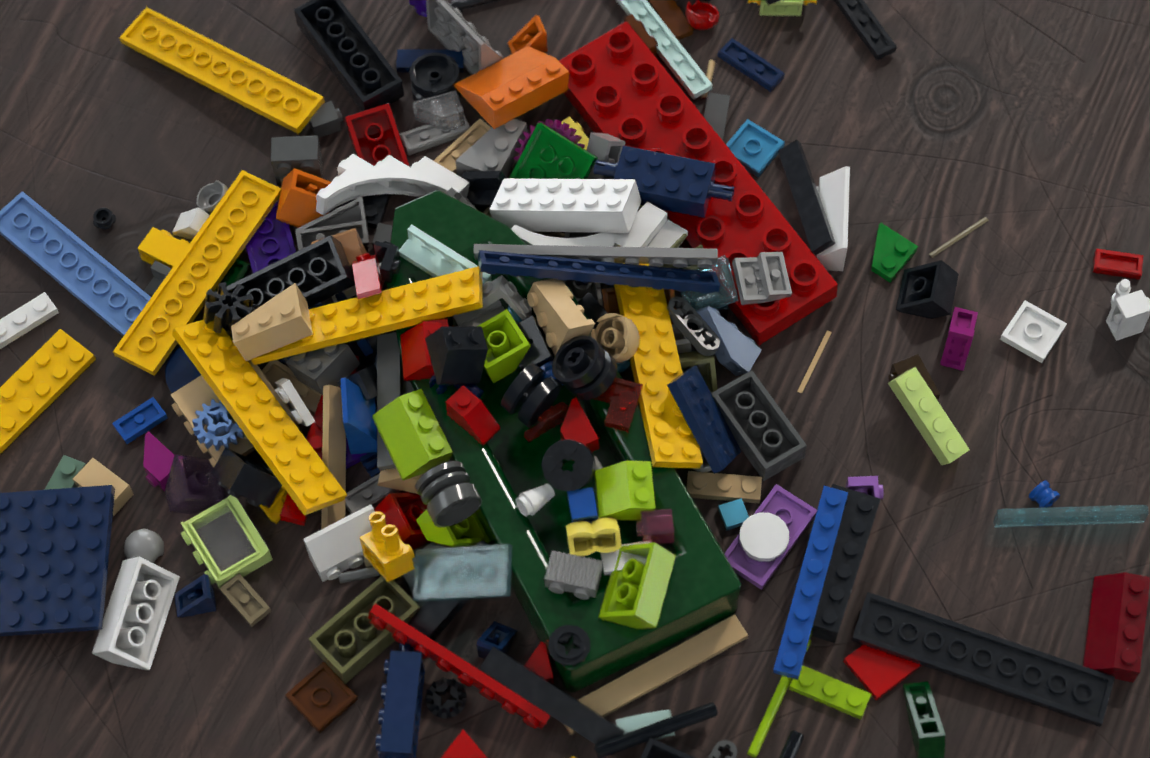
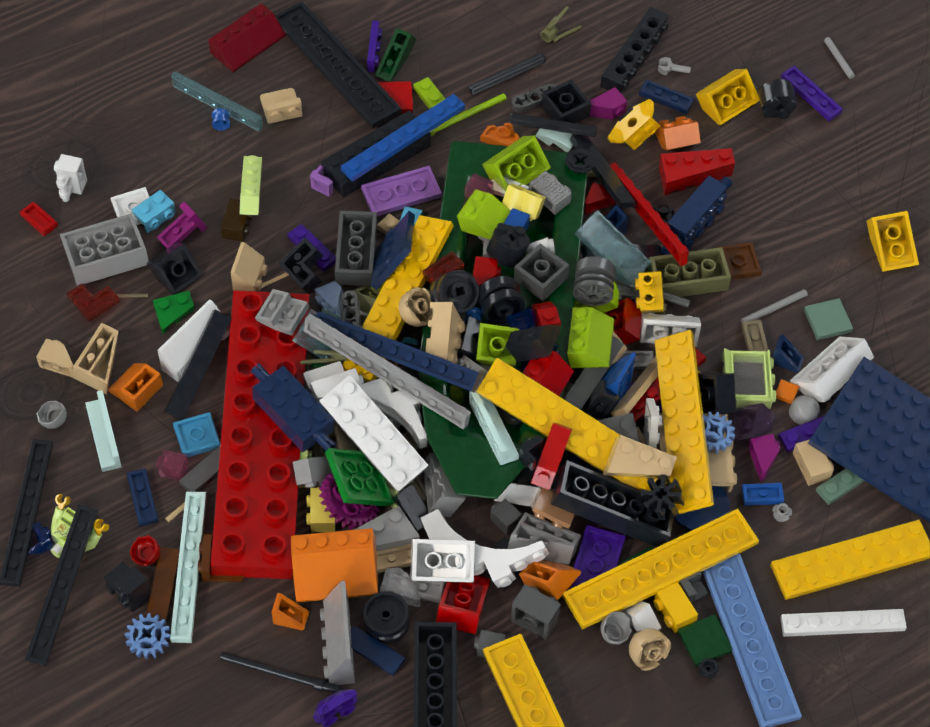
camera: 150 degrees left, 5 degrees down
white tile [739,512,789,562] -> none
none -> tan slope [36,339,73,377]
none -> light grey hair [36,401,67,429]
none -> light grey slope [60,213,149,286]
none -> clear red plate [66,284,120,322]
none -> tan wedge [73,323,119,395]
none -> light aqua fence [85,390,122,472]
none -> orange slope [108,363,163,412]
none -> medium azure bracket [132,190,176,233]
none -> clear pink brick [156,450,189,480]
none -> tan slope [231,242,267,292]
none -> tan bracket [260,88,302,124]
none -> black brick [278,237,324,294]
none -> dark purple plate [287,224,336,272]
none -> dark purple plate [367,20,382,72]
none -> white slope [410,539,475,582]
none -> orange plate [480,123,520,146]
none -> clear blue plate [507,307,536,330]
none -> dark grey brick [514,243,569,301]
none -> tan cylinder [629,628,671,671]
none -> dark green tile [677,614,732,667]
none -> light grey bar [741,289,808,322]
none -> light grey plate [772,503,792,522]
none -> orange tile [776,379,799,404]
none -> dark purple plate [778,416,825,453]
none -> sand green tile [804,298,853,340]

